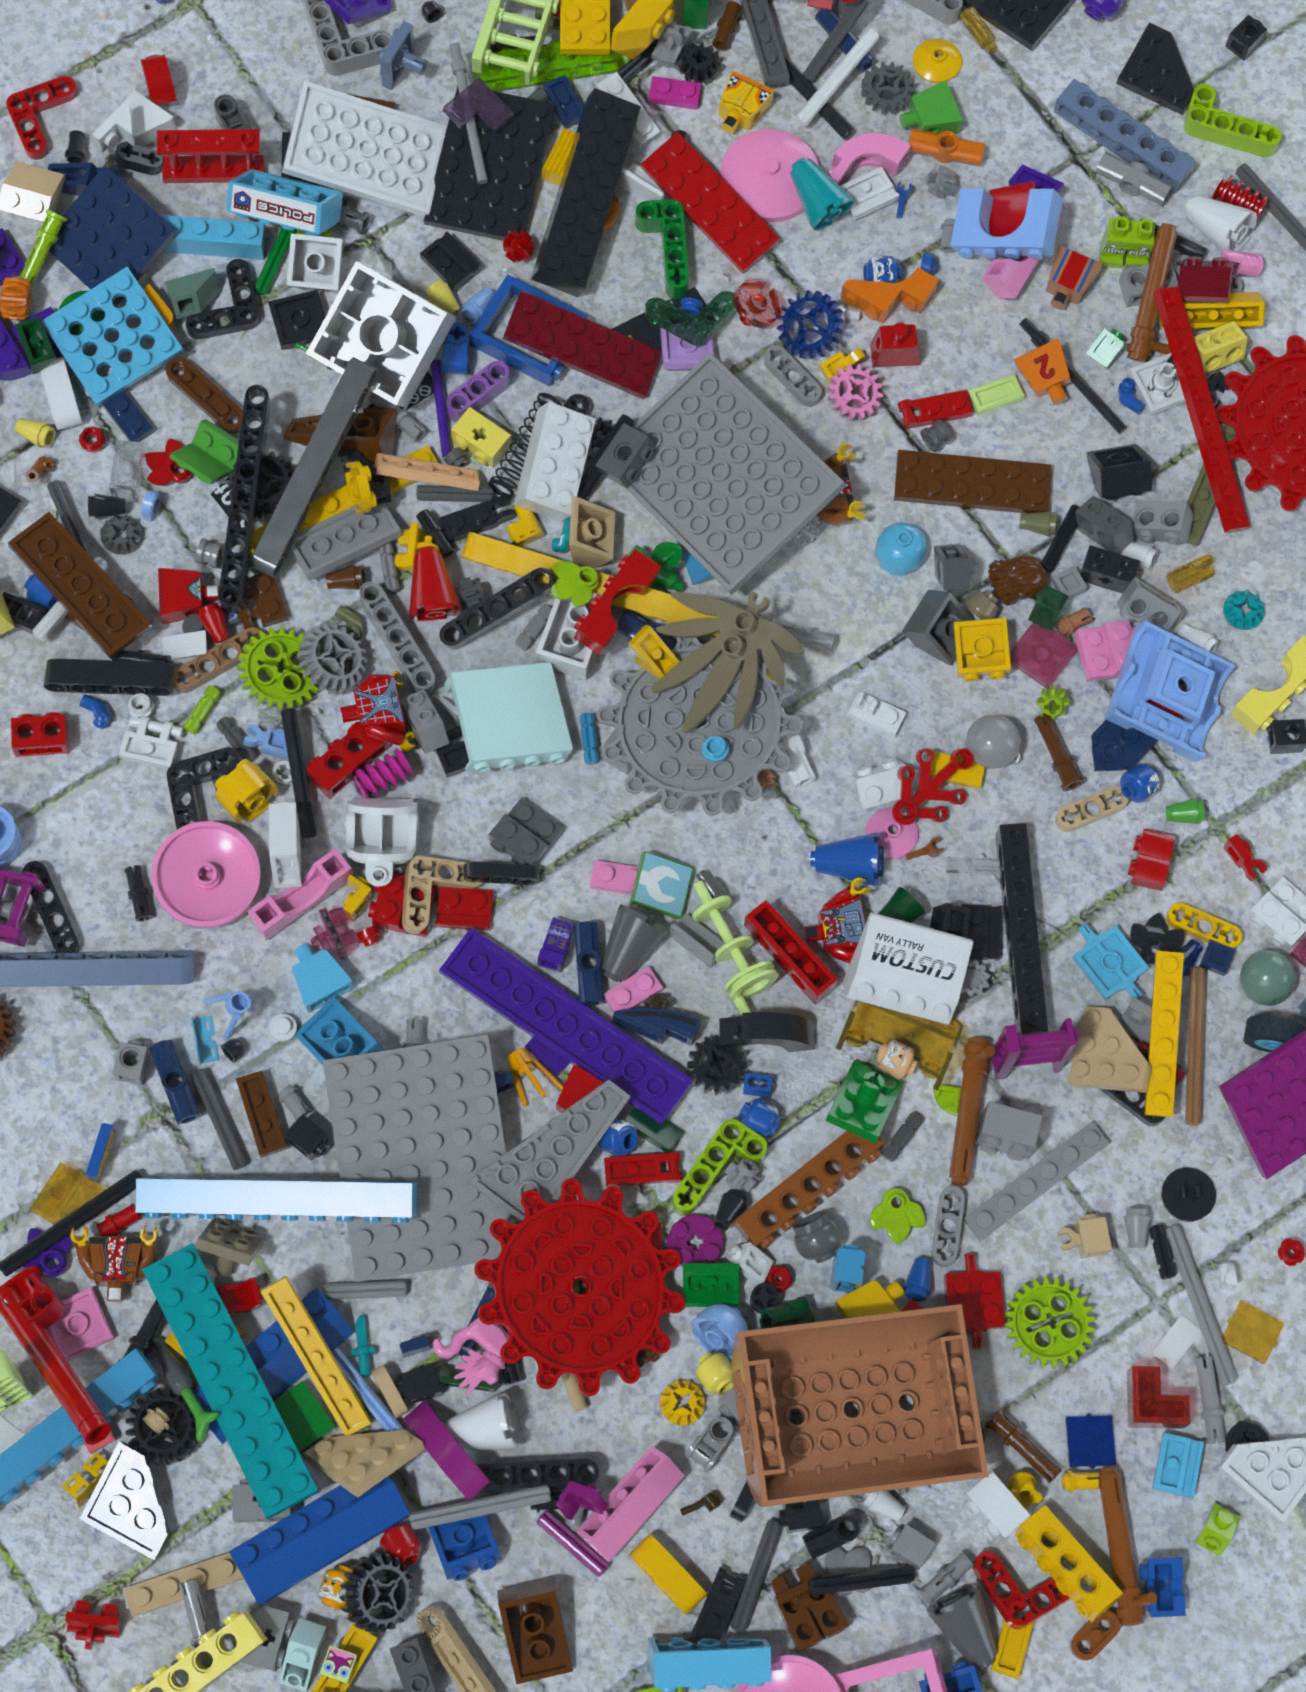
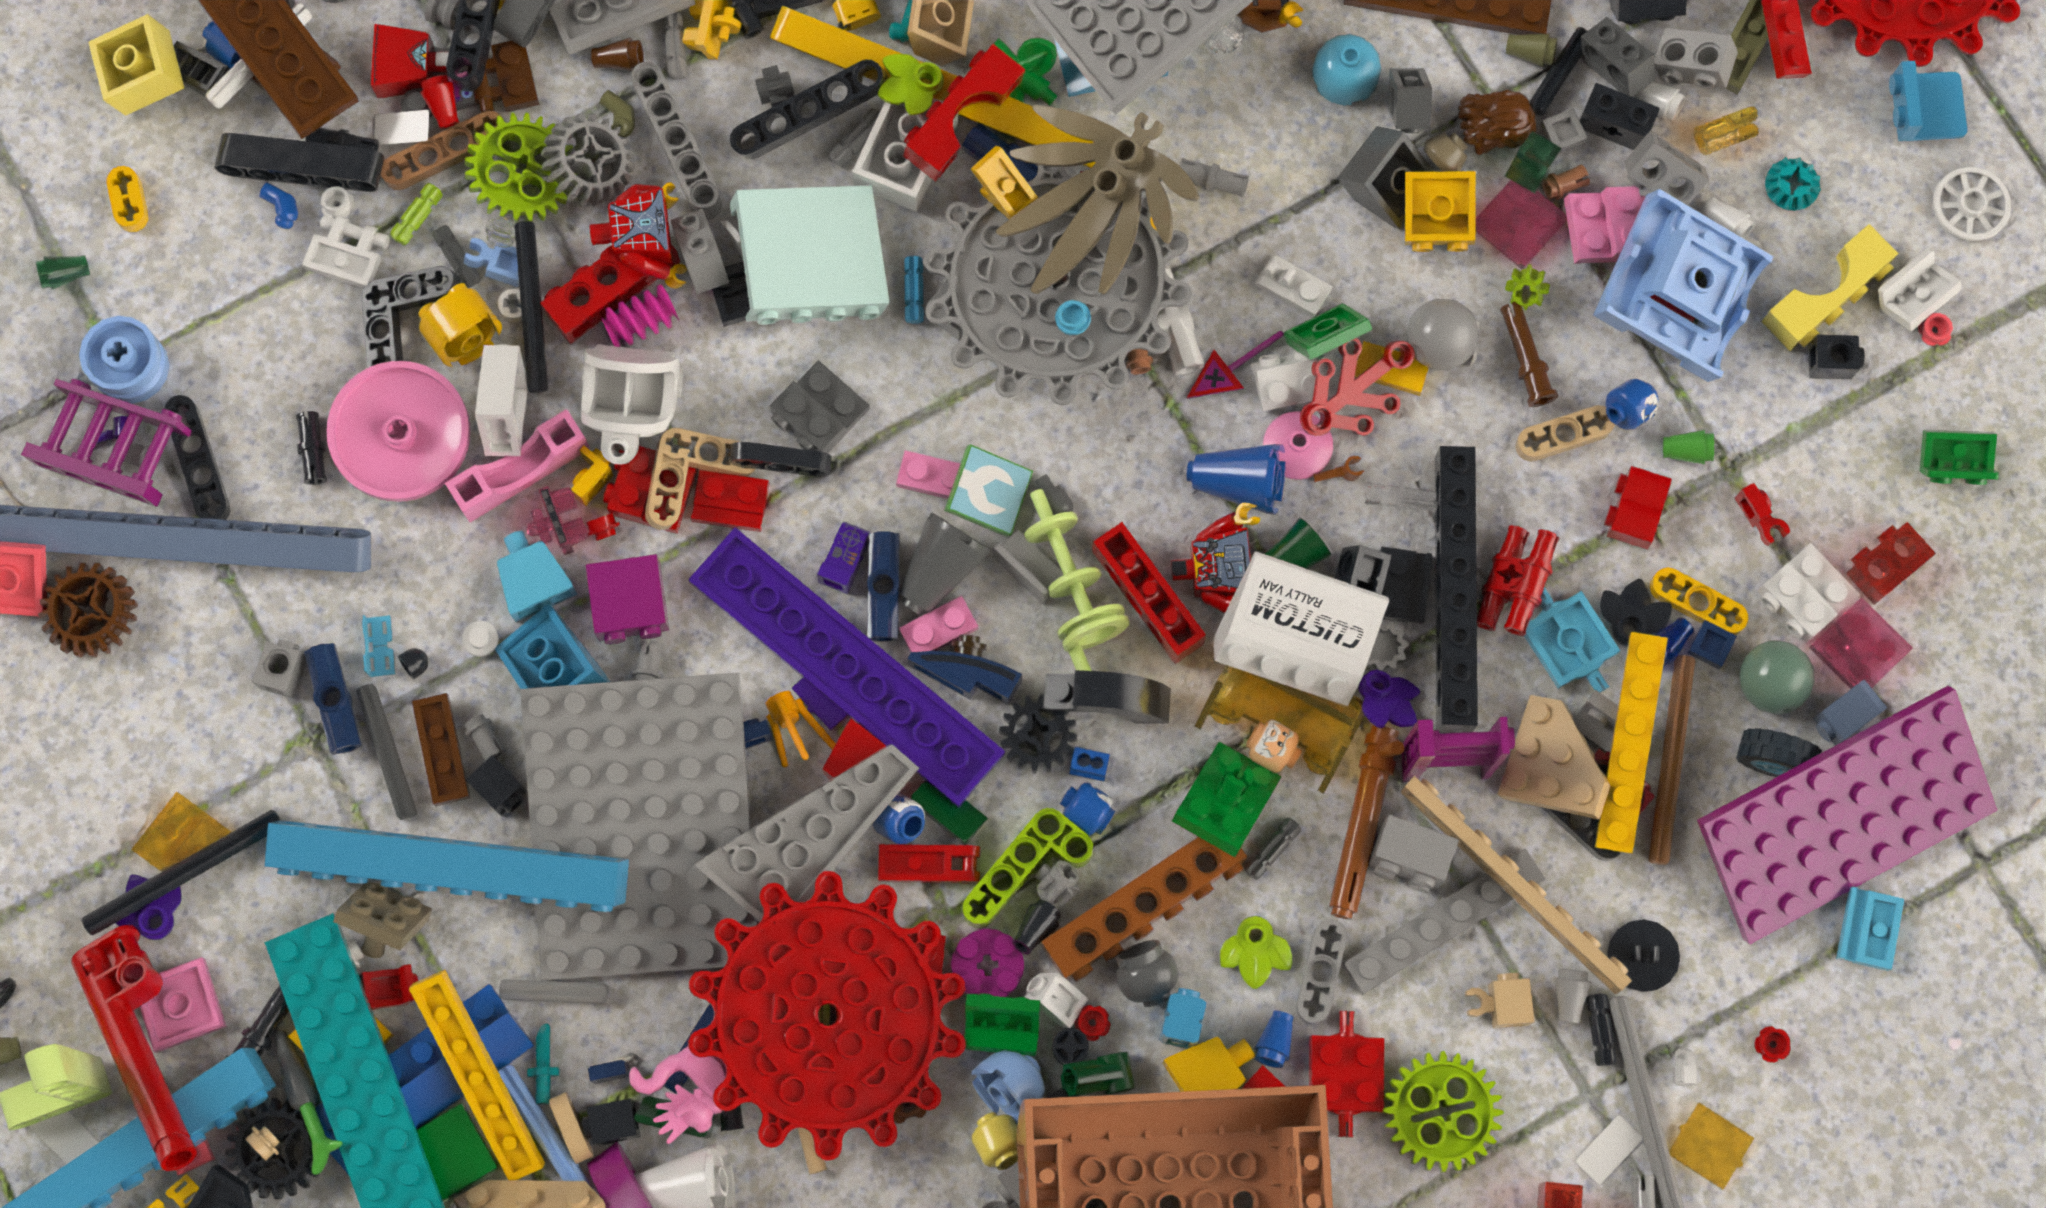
camera: 10 degrees right, 5 degrees up
red brick [11,712,69,757] -> none
torso [71,1225,160,1302] -> none
blue tile [86,1123,116,1183] -> none
red pin [96,1203,142,1237] -> none
light blue plant [203,991,254,1040] -> none
red cone [409,546,462,621] -> none
yellow gear [660,1380,705,1426] -> none
lime tile [933,1084,961,1116] -> none
dark blue tile [1091,720,1158,772] -> none
none -> magenta brick [586,554,670,644]
none -> piece [1187,331,1284,399]
none -> green tile [1284,303,1373,360]
none -> dark purple plate [1358,670,1421,728]
none -> tan plate [1401,776,1632,995]
none -> red pin [1477,525,1560,636]

